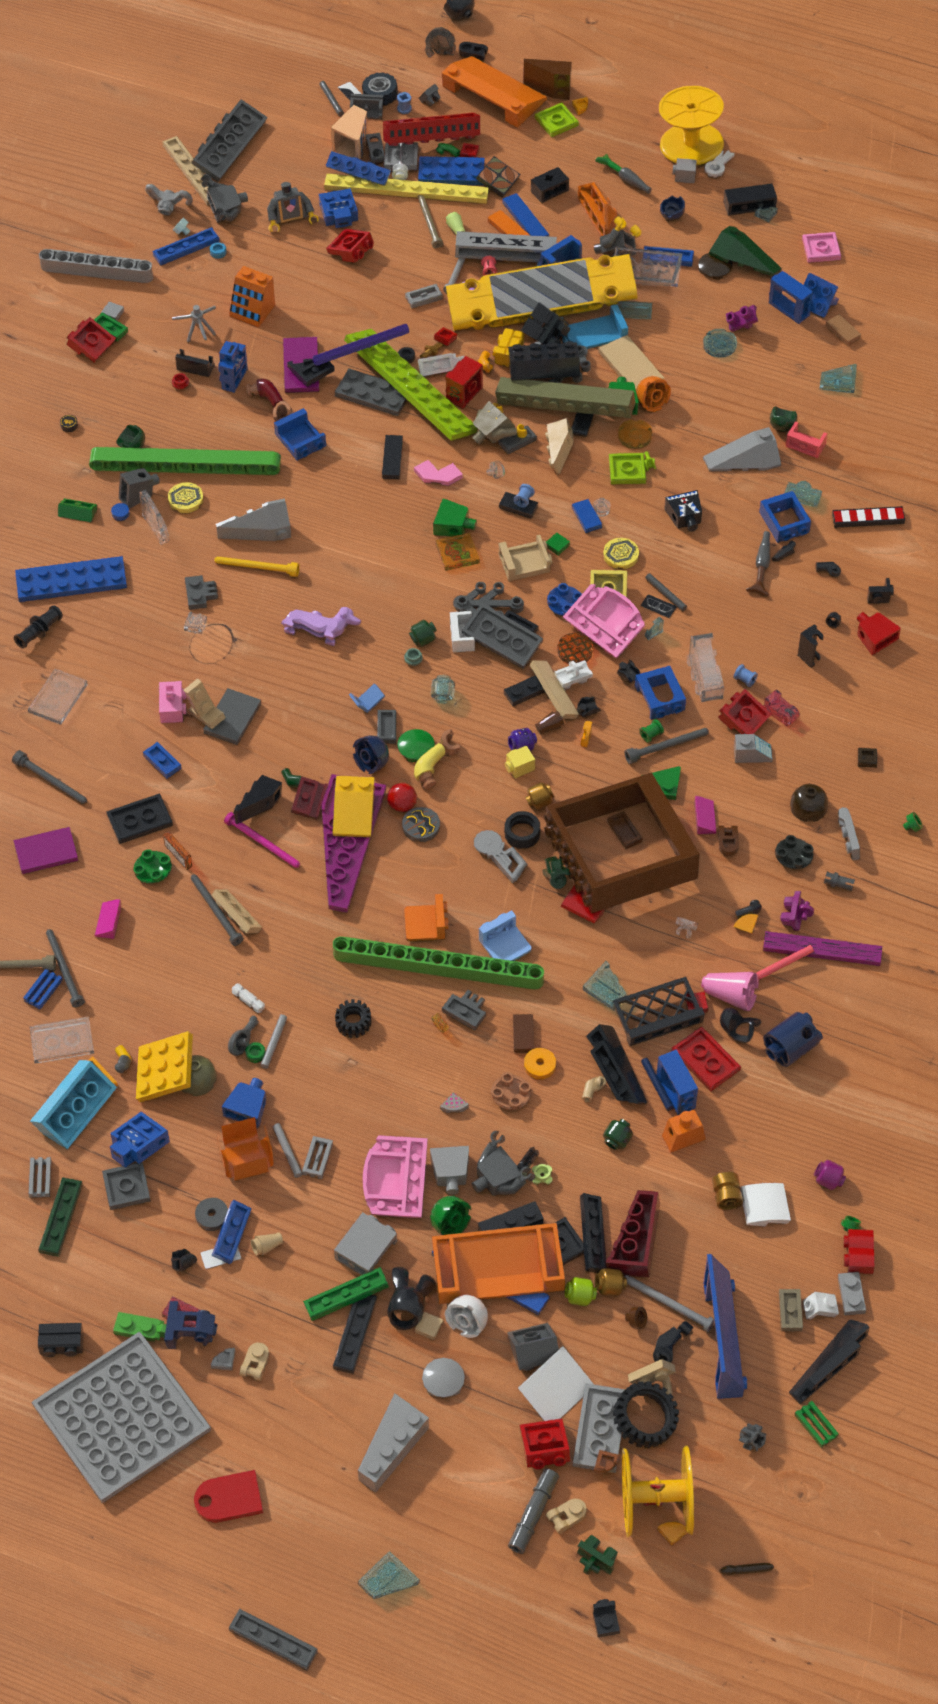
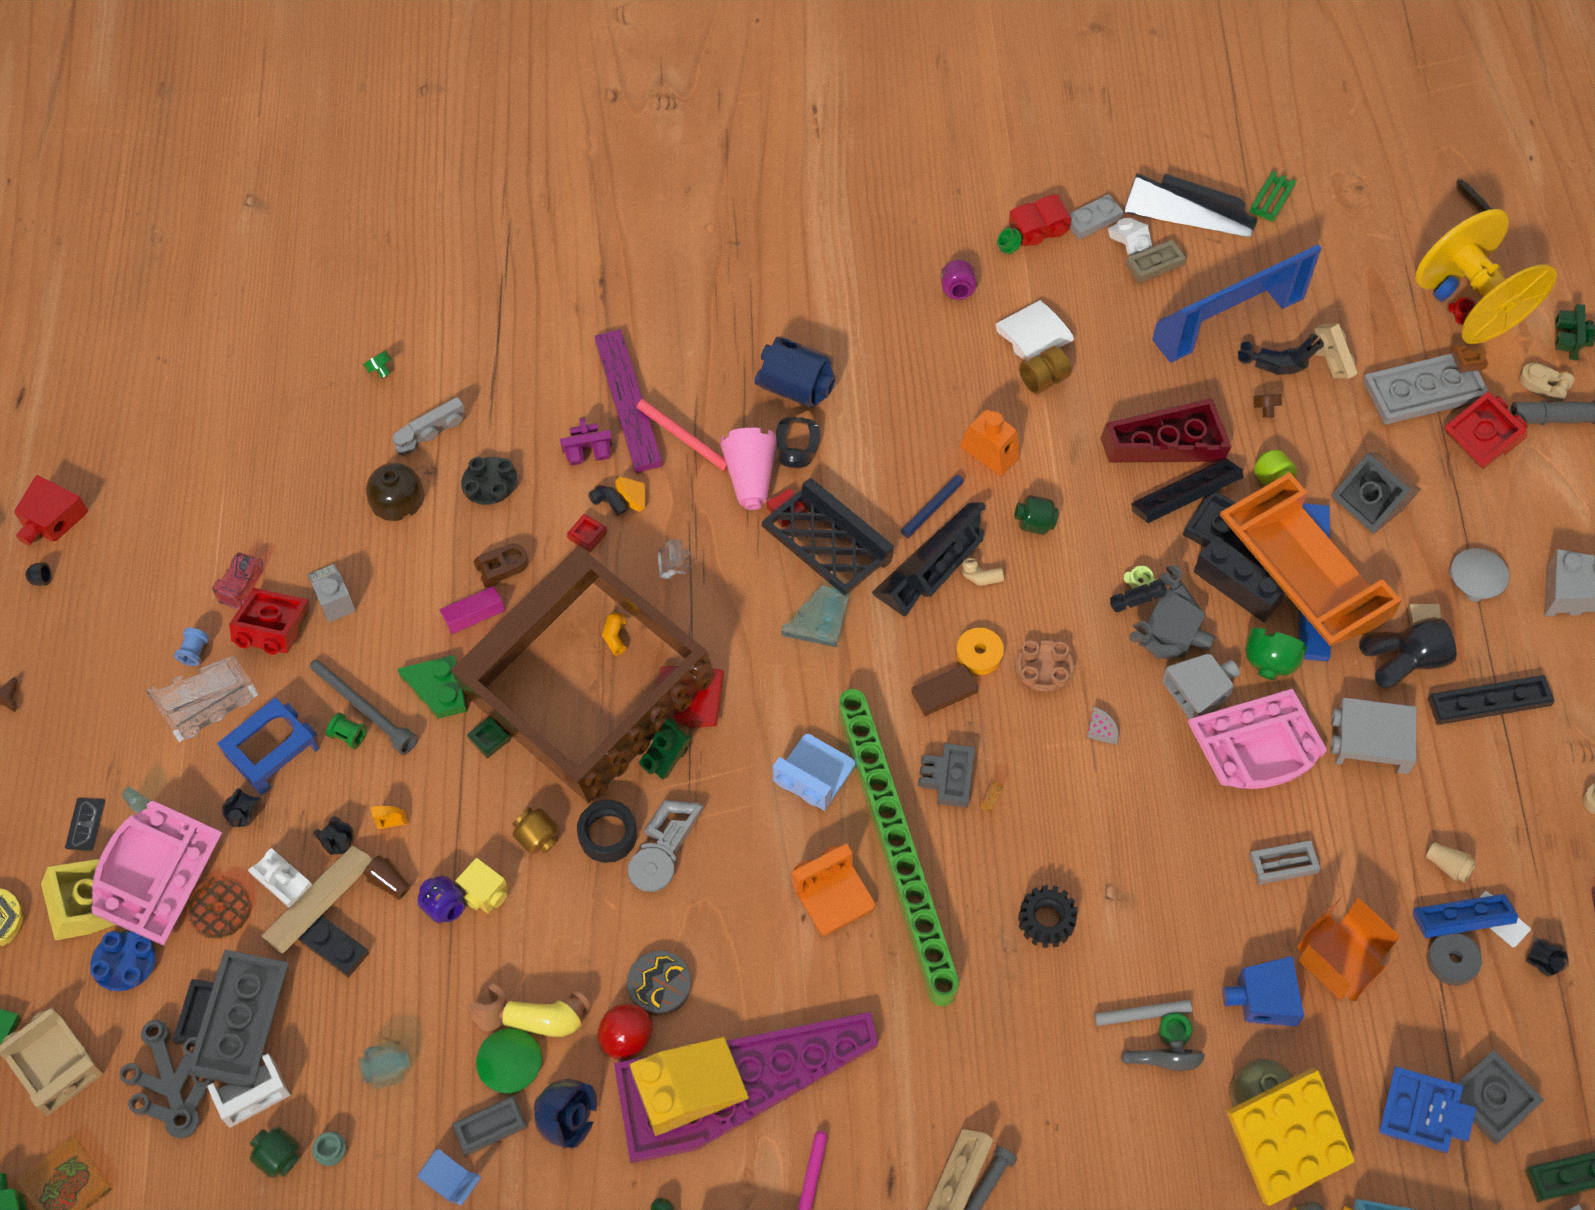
camera: 115 degrees left, 5 degrees up
white axle [232,983,265,1013] -> none
light grey bar [273,1123,302,1178] -> none
dark red plate [291,776,328,820] -> none
green tile [303,1267,389,1321] -> none
white cylinder [445,1295,488,1338] -> none
white sticker [518,1346,594,1421] -> none
pearl gold head [594,1268,627,1296] -> none
reddish brown tile [607,811,643,849] -> none
black tyre [613,1381,679,1448] -> none
light grey bar [624,1275,715,1332] -> none
dark grey bar [645,573,687,611] -> none
blue window [657,1049,698,1115] -> none
red tile [671,1026,741,1092] -> none
dark grey gear [739,1423,766,1451] -> none
black hinge [797,624,824,668] -> none
dark grey pin [824,871,855,891] -> none
dark brown tile [858,748,877,768] -> none
none -> red tile [567,514,607,552]

